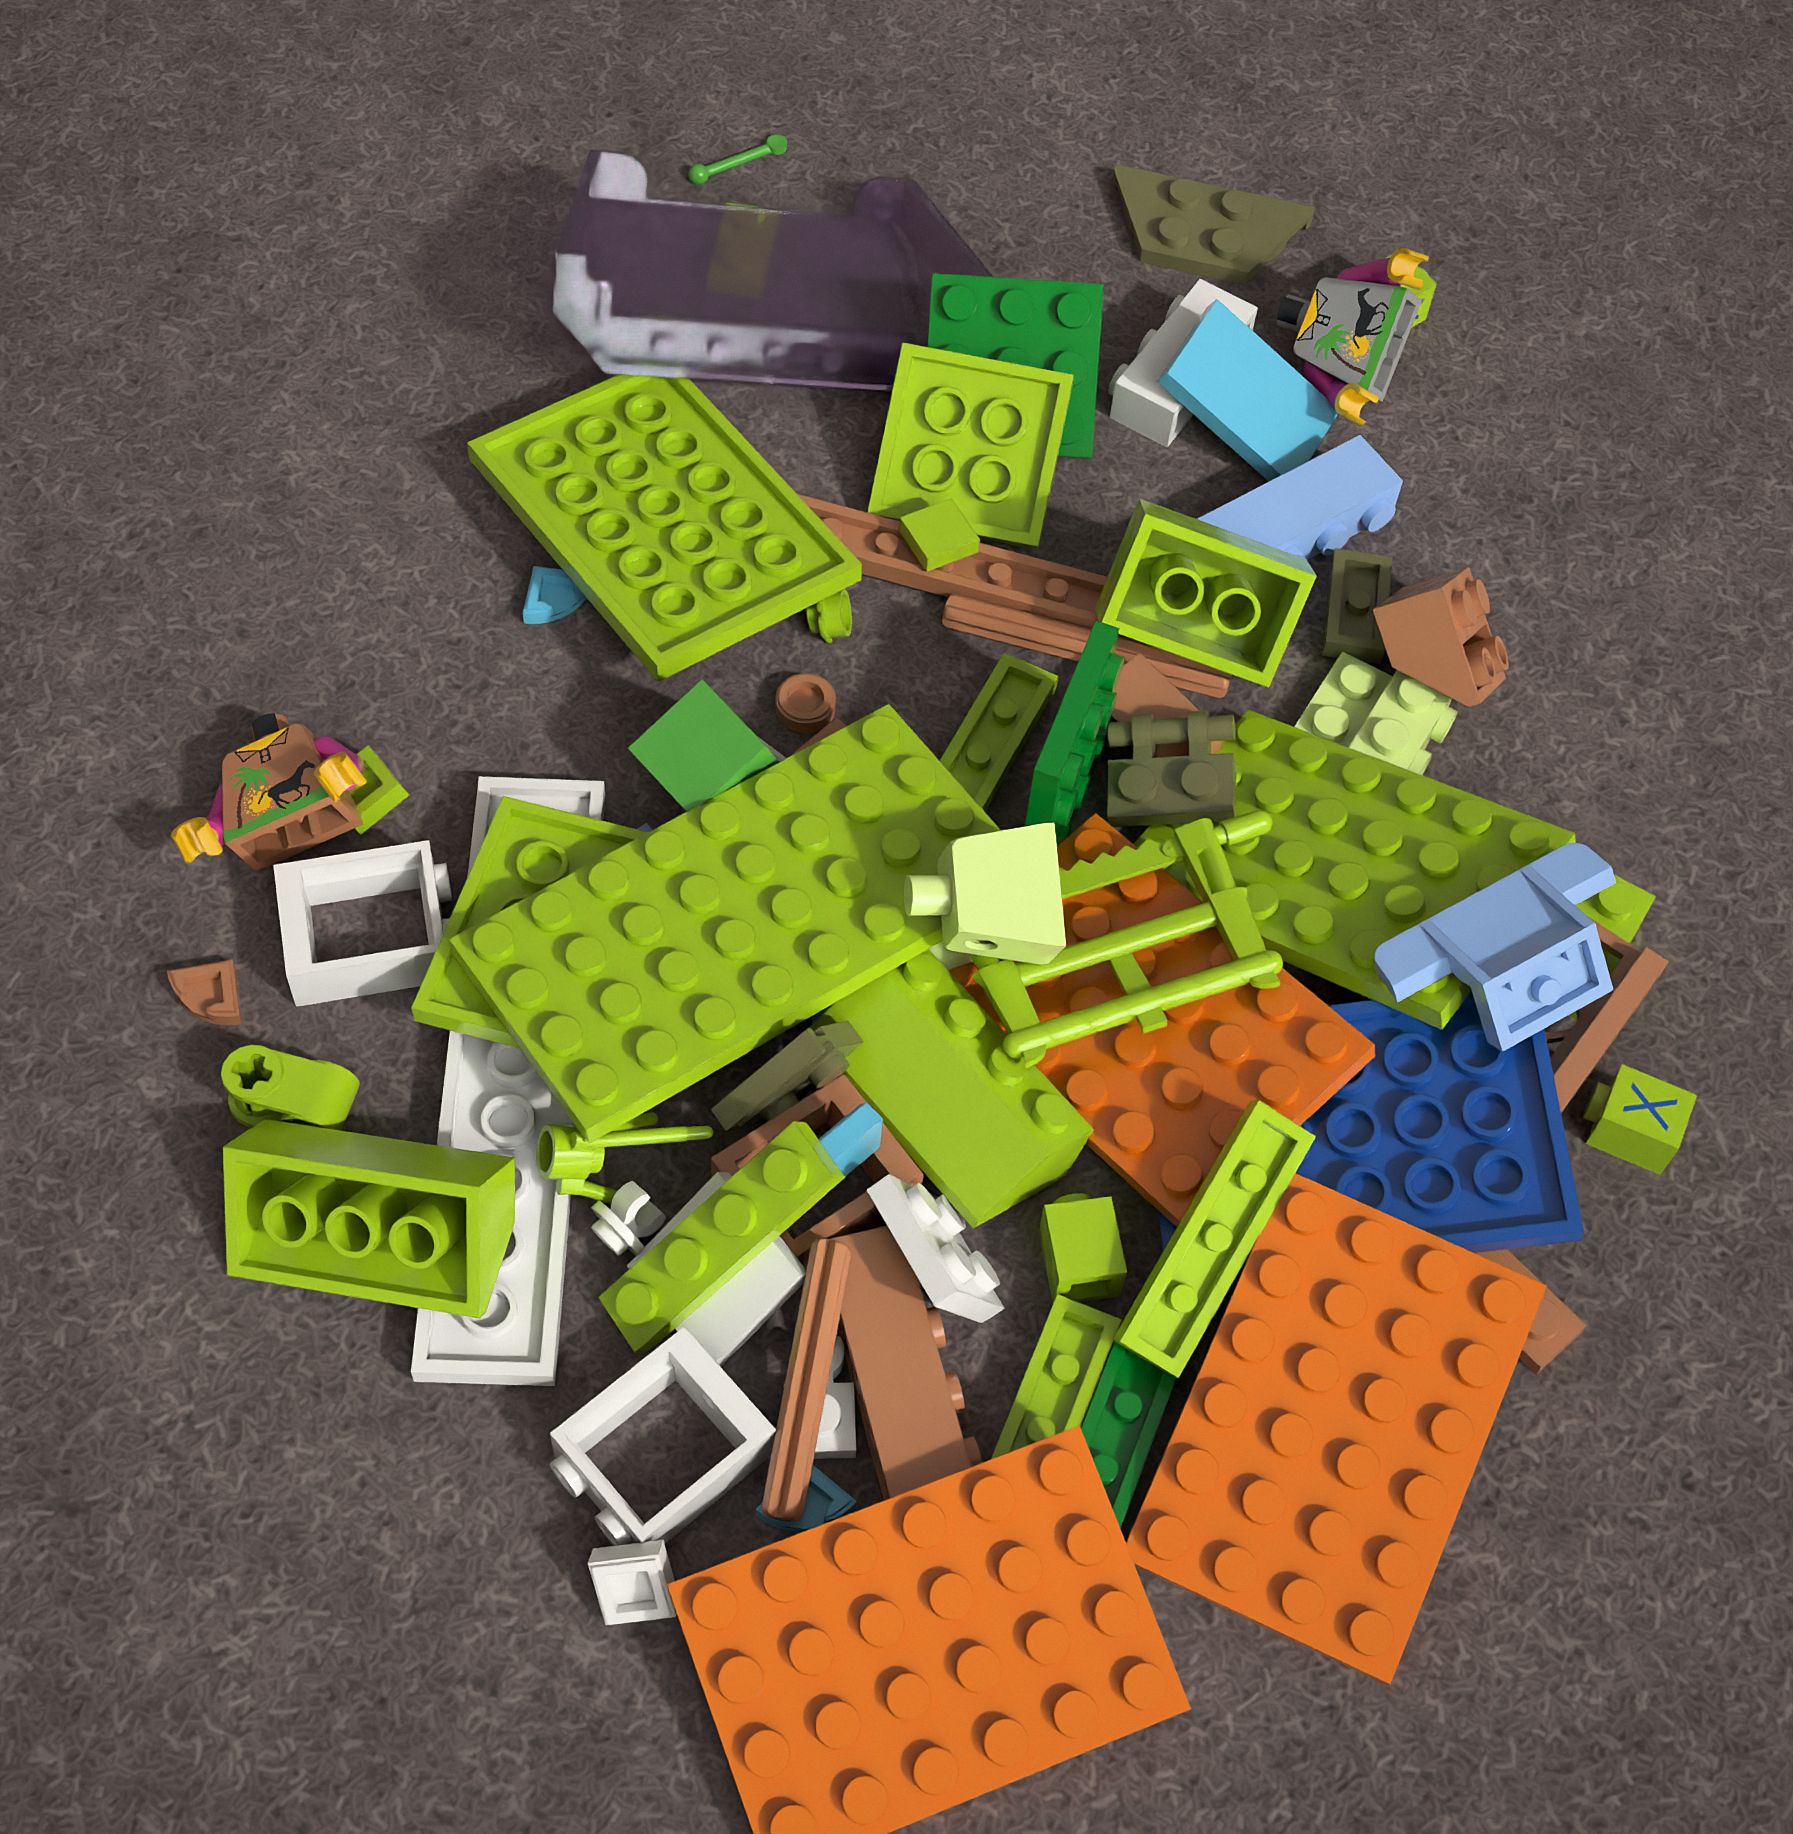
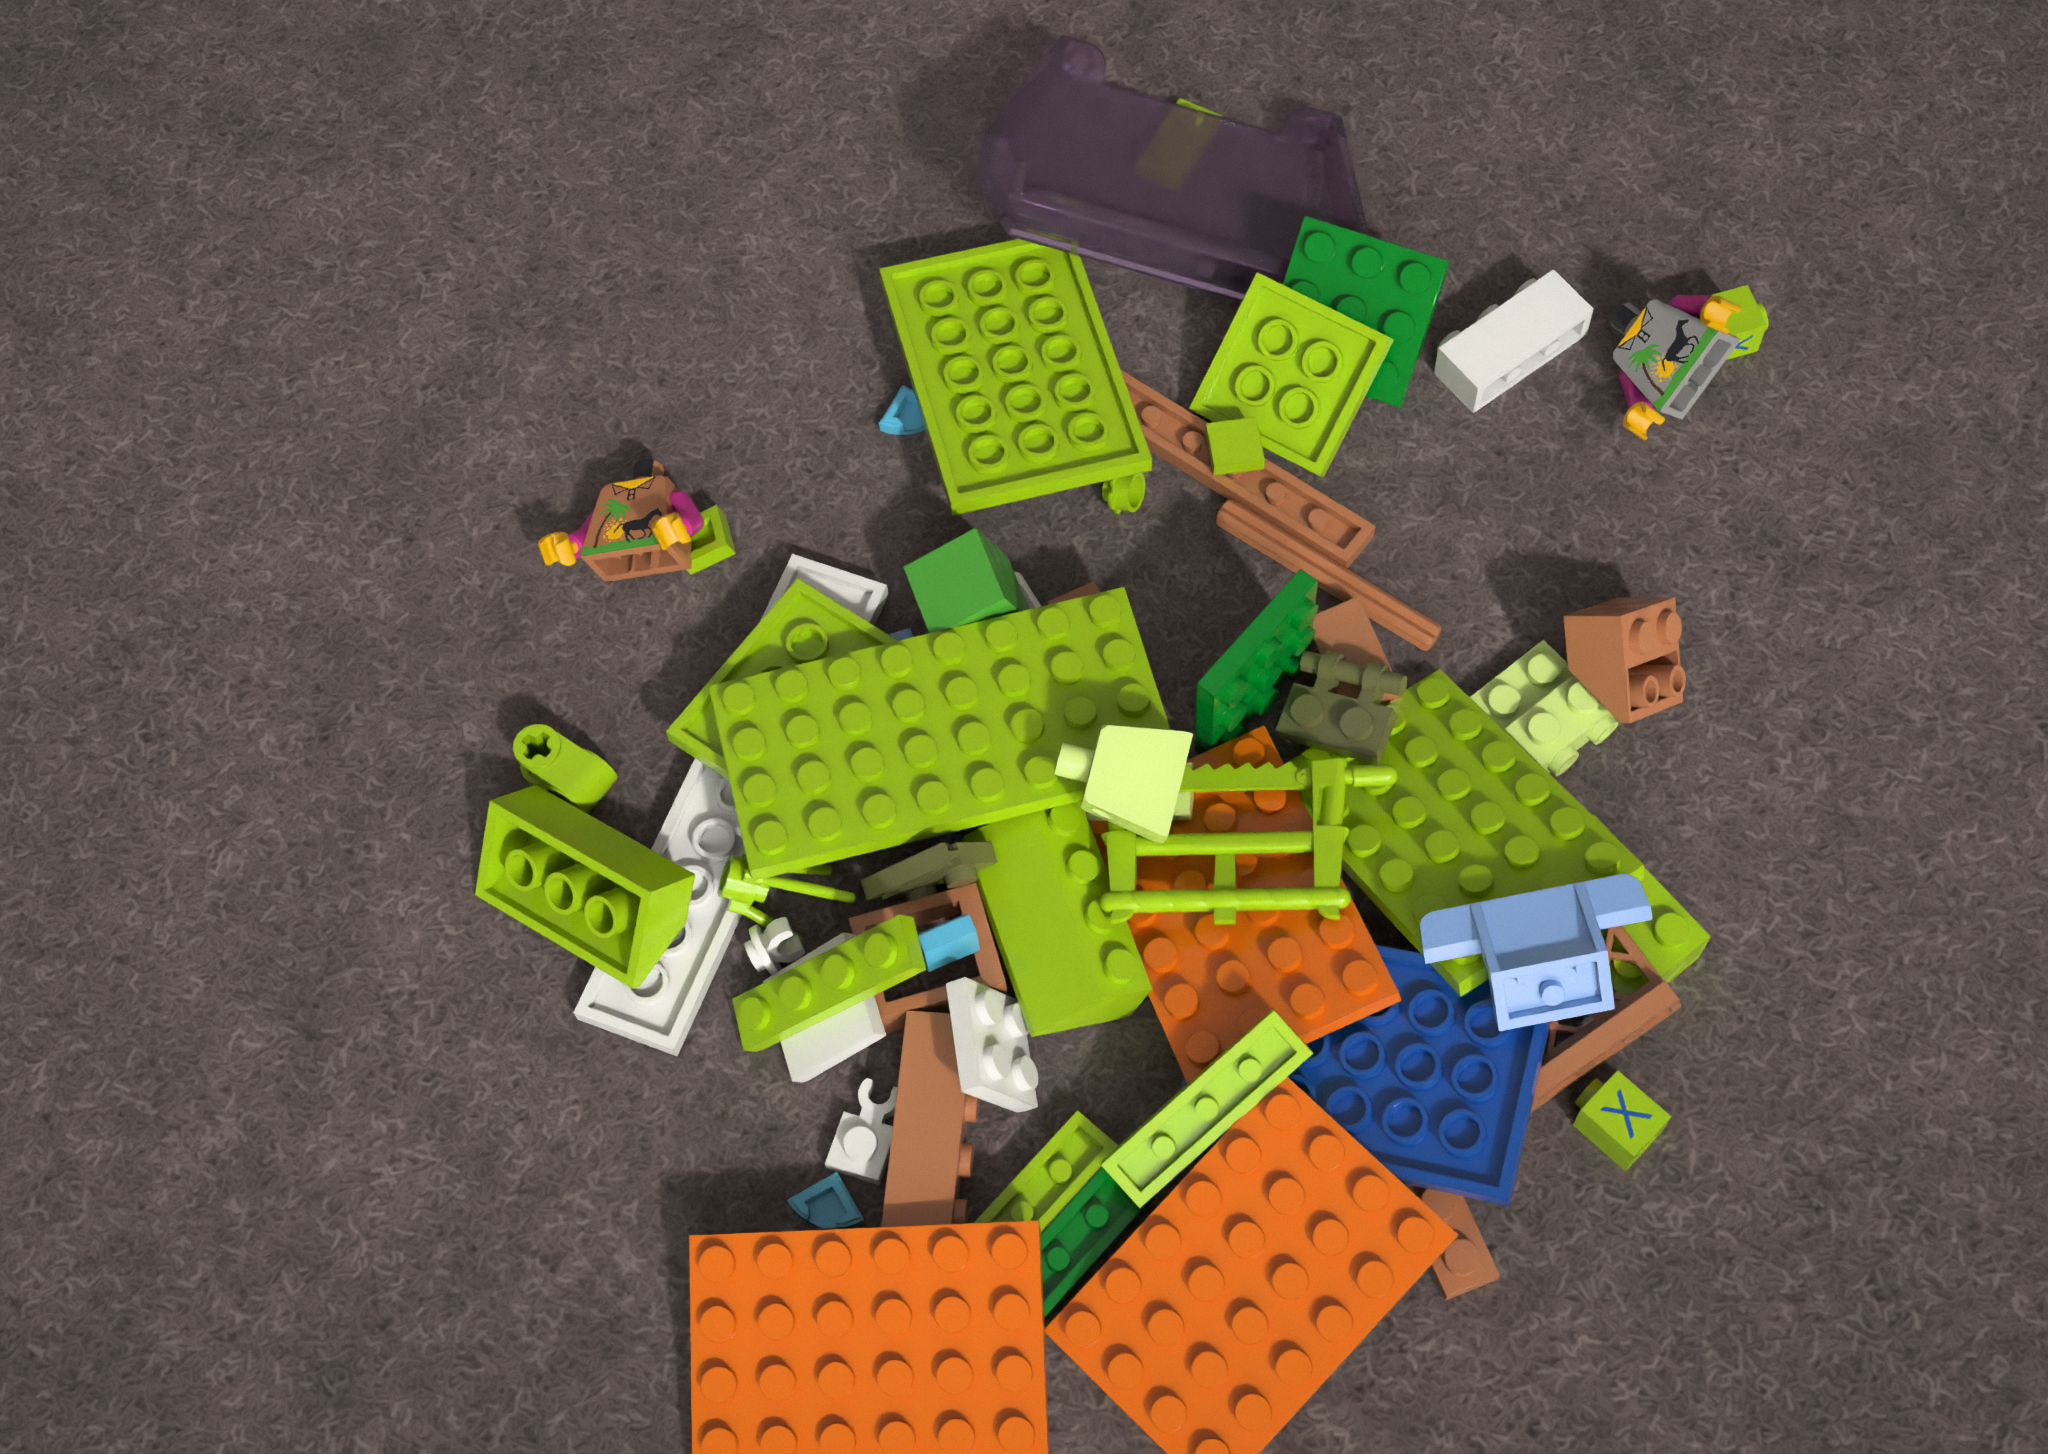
camera: 30 degrees right, 5 degrees up
nougat tile [167,959,242,1025] -> none
white window [273,840,452,1007] -> none
white window [550,1326,776,1546] -> none
white tile [588,1540,677,1625] -> none
bright green hinge [688,134,788,185] -> none
nougat axle [761,1239,852,1522] -> none
nougat tile [775,673,836,733] -> none
lime plate [940,653,1058,812] -> none
lime brick [1039,1193,1127,1303] -> none
lime brick [1095,498,1317,688] -> none
olive wing [1112,164,1315,285] -> none
medium azure tile [1157,299,1338,481] -> none
light blue brick [1198,435,1403,560] -> none
olive plate [1322,548,1393,665] -> none

